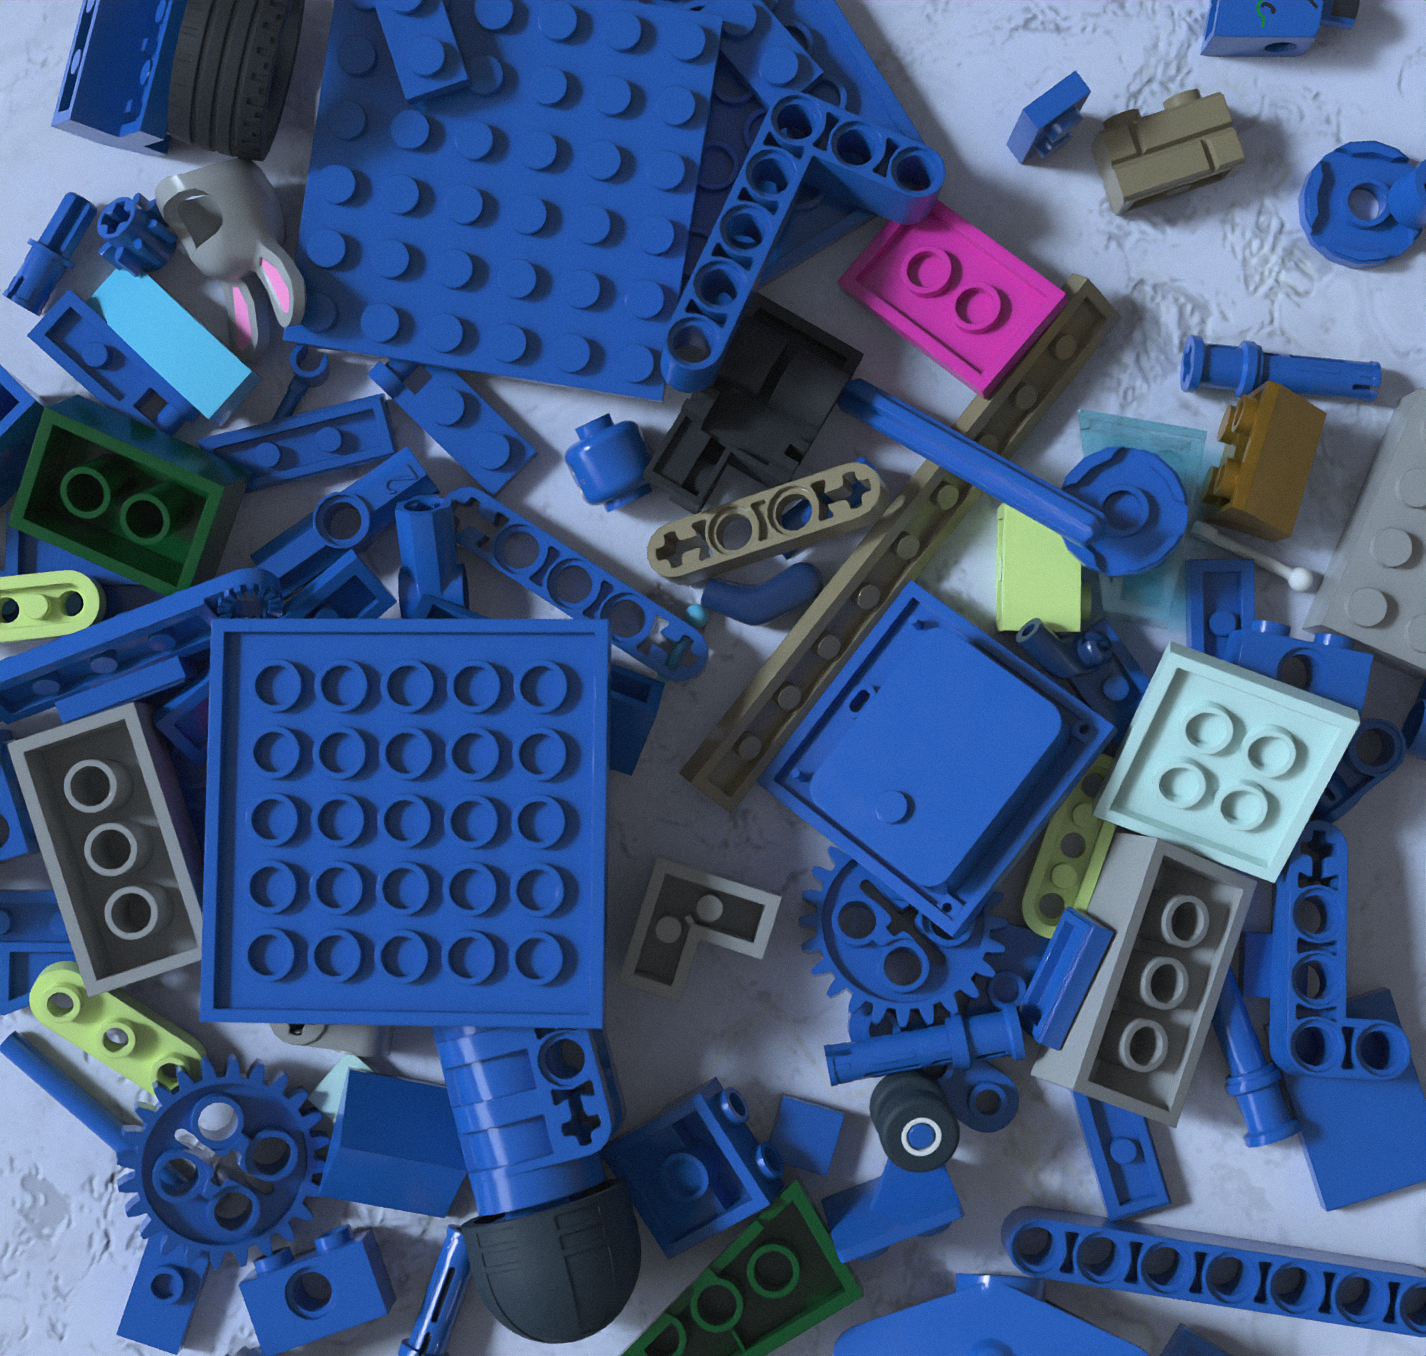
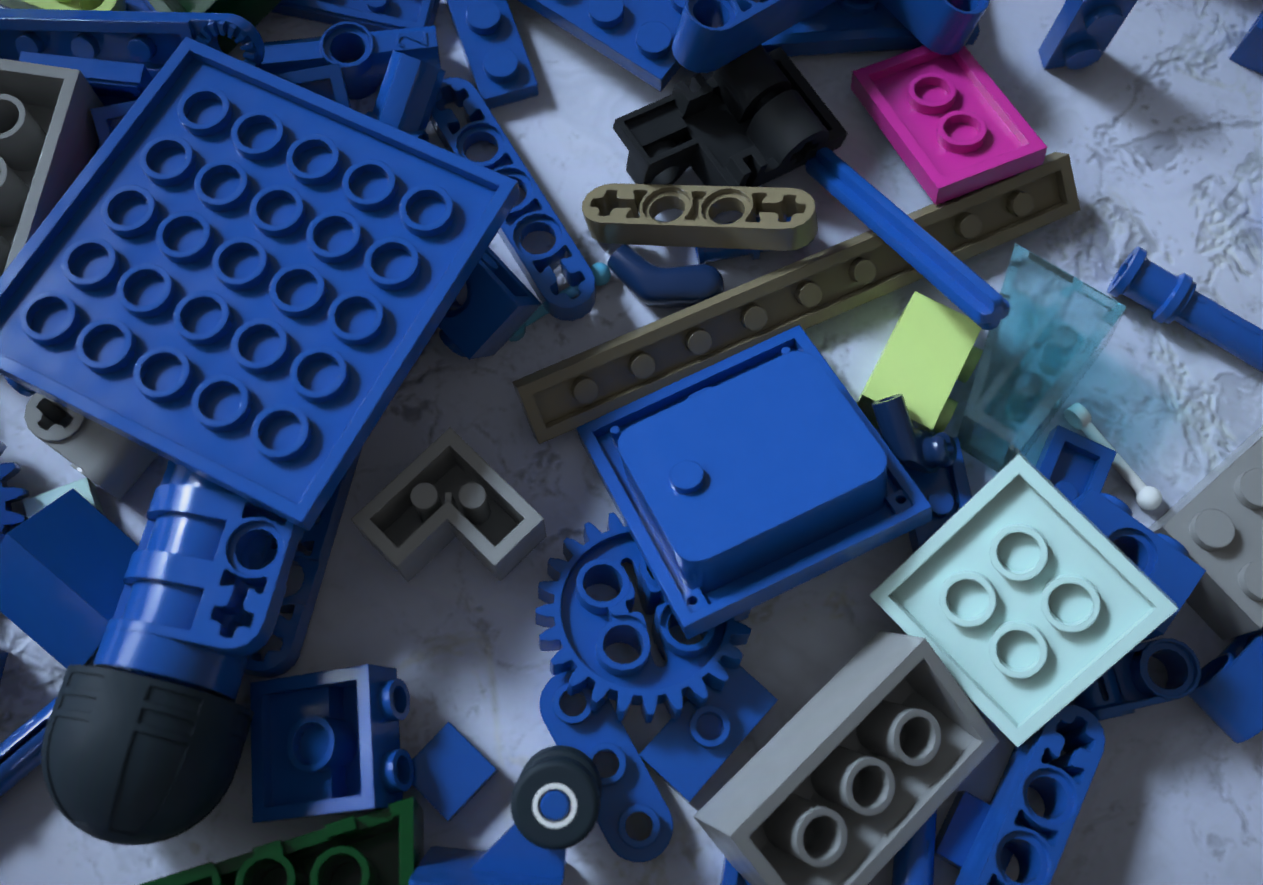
camera: 20 degrees right, 15 degrees down
blue head [564,413,654,513] -> none
blue pin [824,1002,1026,1087] -> none
blue tile [1017,906,1114,1051] -> none
yellowish green plate [1018,754,1116,939] -> none
blue tile [1061,446,1188,577] -> none
dark tan brick [1091,89,1245,216] -> none
pearl gold slope [1200,381,1327,542] -> none

